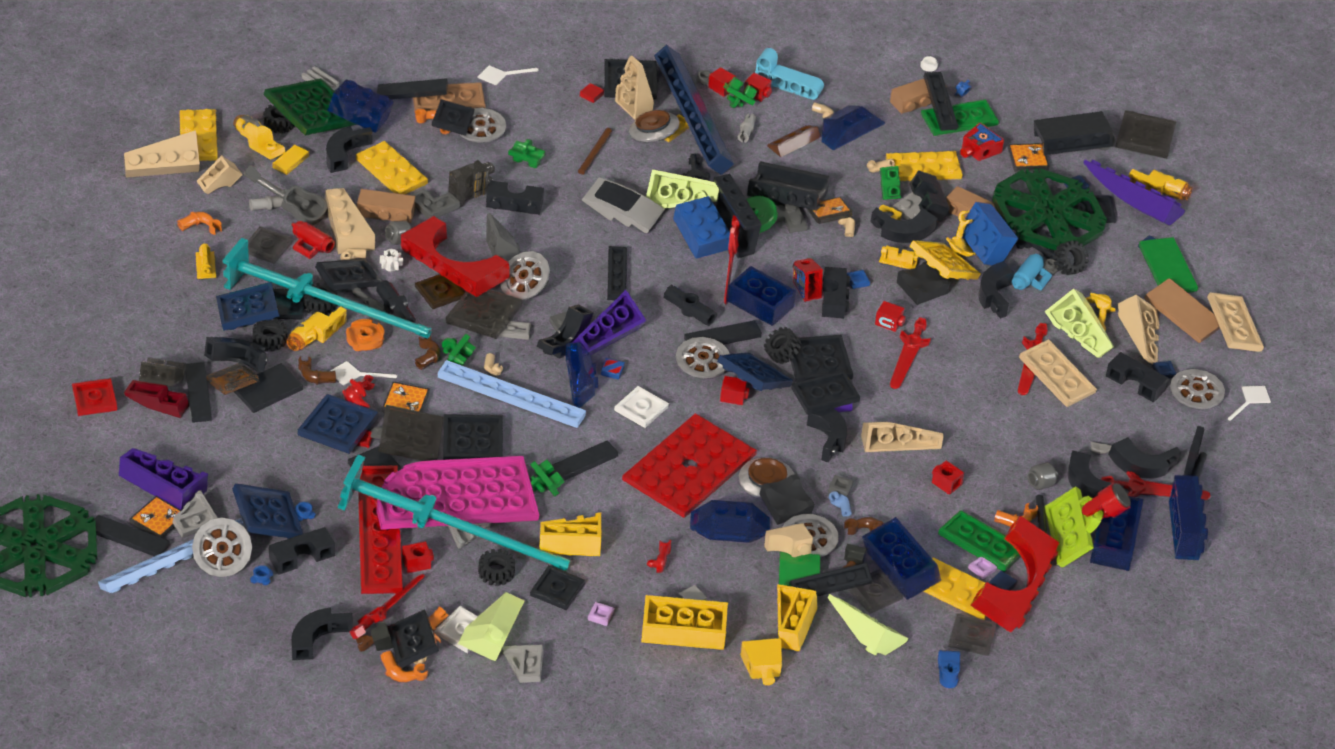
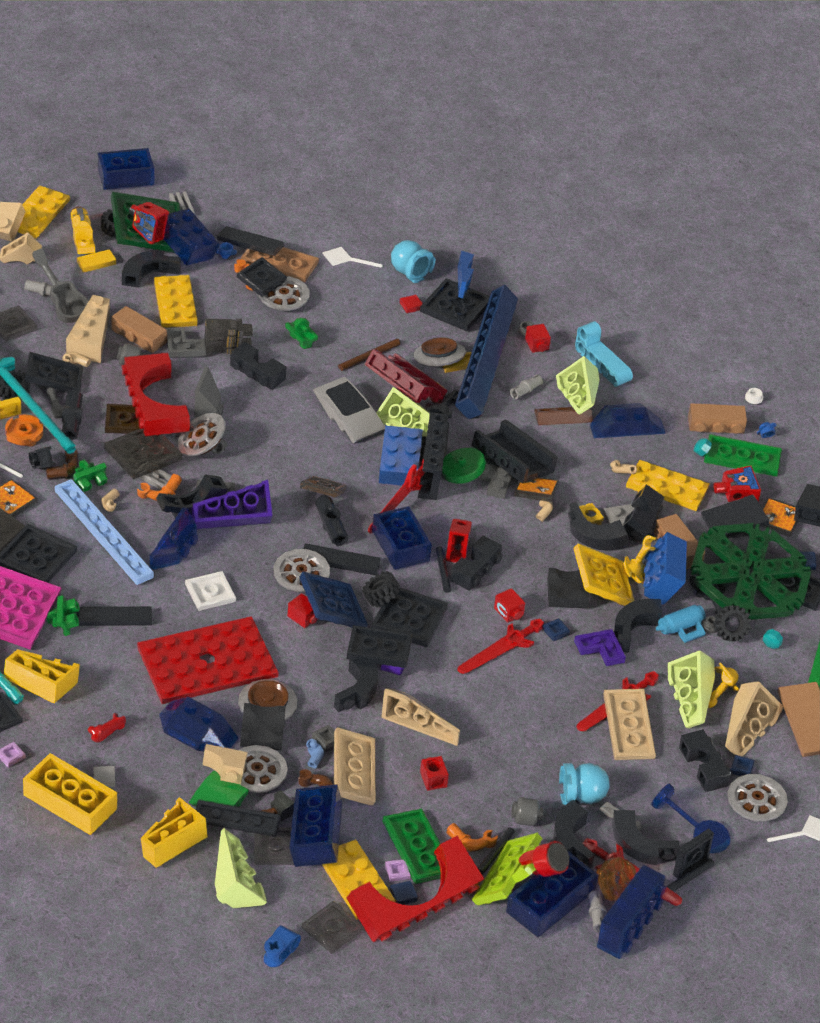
camera: 30 degrees right, 0 degrees up
red piece [291,221,335,259] -> none
white gear [380,249,403,272] -> none
blue tile [601,358,625,380] -> none
black tile [607,246,627,301] -> none
tan wedge [615,56,654,120] -> none
green hips [723,77,757,108] -> none
yellow torso [740,638,782,685] -> none
red brick [744,73,772,102] -> none
tan arm [812,102,834,120] -> none
blue tile [847,270,870,289] -> none
yellow hinge [879,245,919,270] -> none
green hips [880,166,901,200] -> none
black tile [923,72,958,131] -> none
none -> black piece [29,446,56,469]
none -> clear blue brick [98,148,155,190]
none -> red torso [129,202,169,244]
none -> orange piece [137,474,182,501]
none -> blue plate [216,242,237,259]
none -> clear smoke tile [300,475,347,498]
none -> tan tile [334,727,376,805]
none -> dark red fence [364,349,448,403]
none -> medium azure tile [391,240,436,283]
none -> black bar [435,546,451,593]
none -> blue slope [458,251,474,298]
none -> dark blue tile [542,618,570,642]
none -> yellowish green wedge [556,356,600,415]
none -> medium azure tile [559,763,610,805]
none -> dark purple plate [574,629,626,666]
none -> light grey pin [588,891,607,933]
none -> clear orange plate [596,857,637,901]
none -> clear blue piece [651,783,731,854]
none -> teal tile [693,438,712,456]
none -> black tile [701,495,769,538]
none -> teal tile [762,629,783,649]

